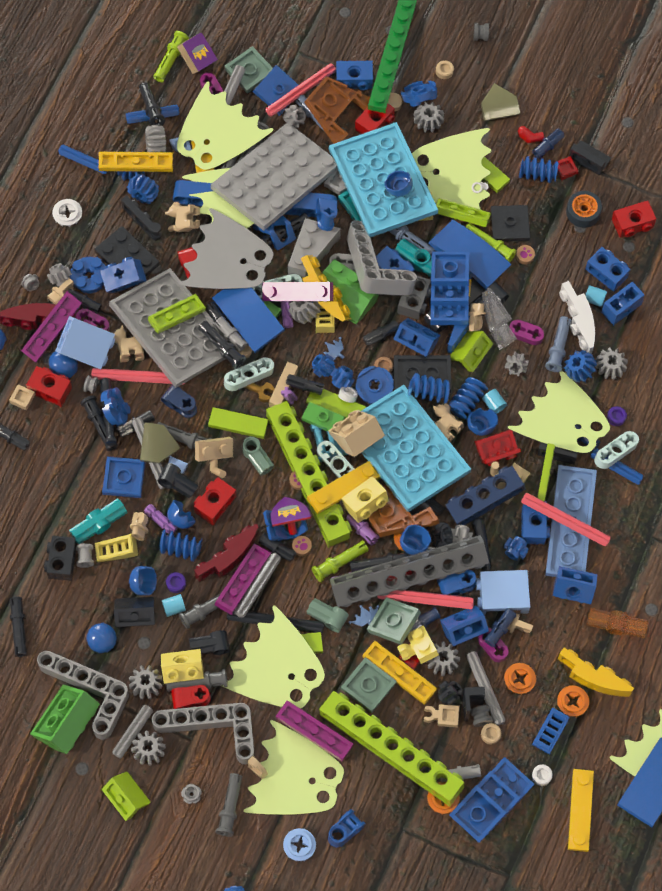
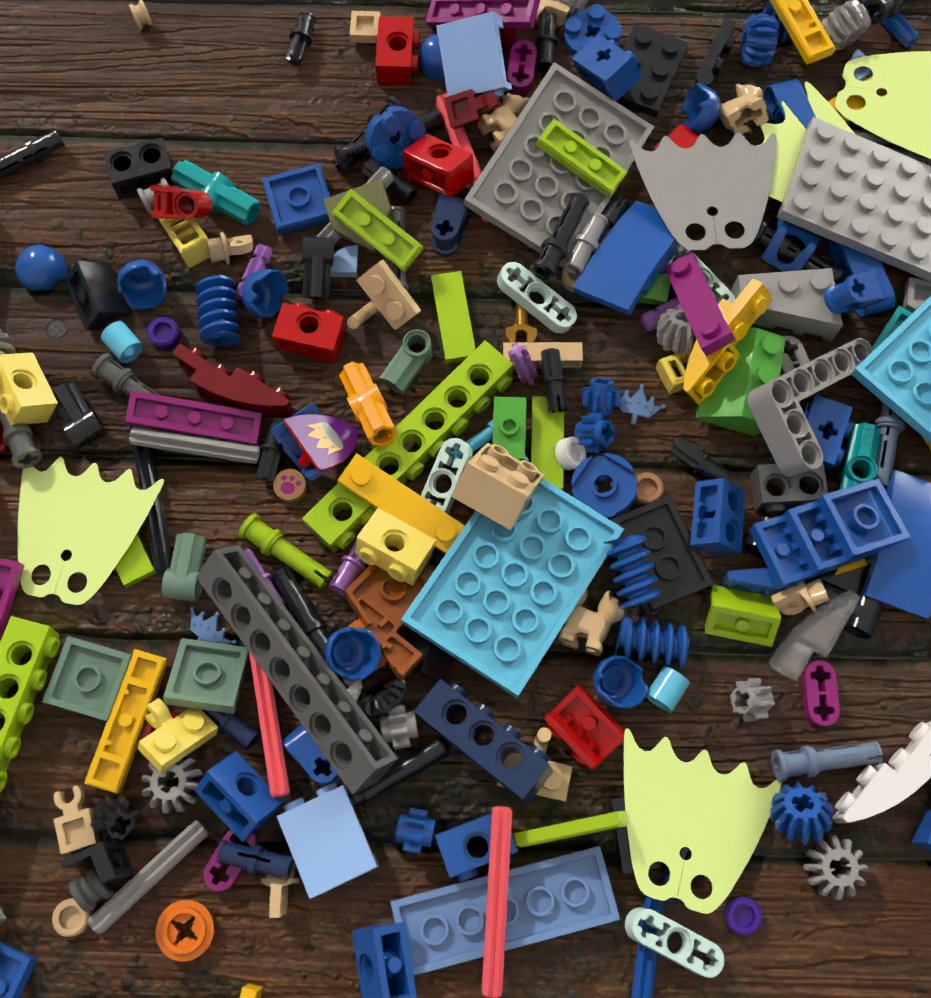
camera: 70 degrees right, 5 degrees up
light grey bush [84,375,98,394] -> none
none -> red piece [150,185,212,220]
none -> lime tile [331,188,424,273]
none -> light orange piece [339,362,398,447]
none -> red brick [403,134,474,198]
none -> dark red plate [444,89,501,130]
none -> blue hair [682,83,721,134]

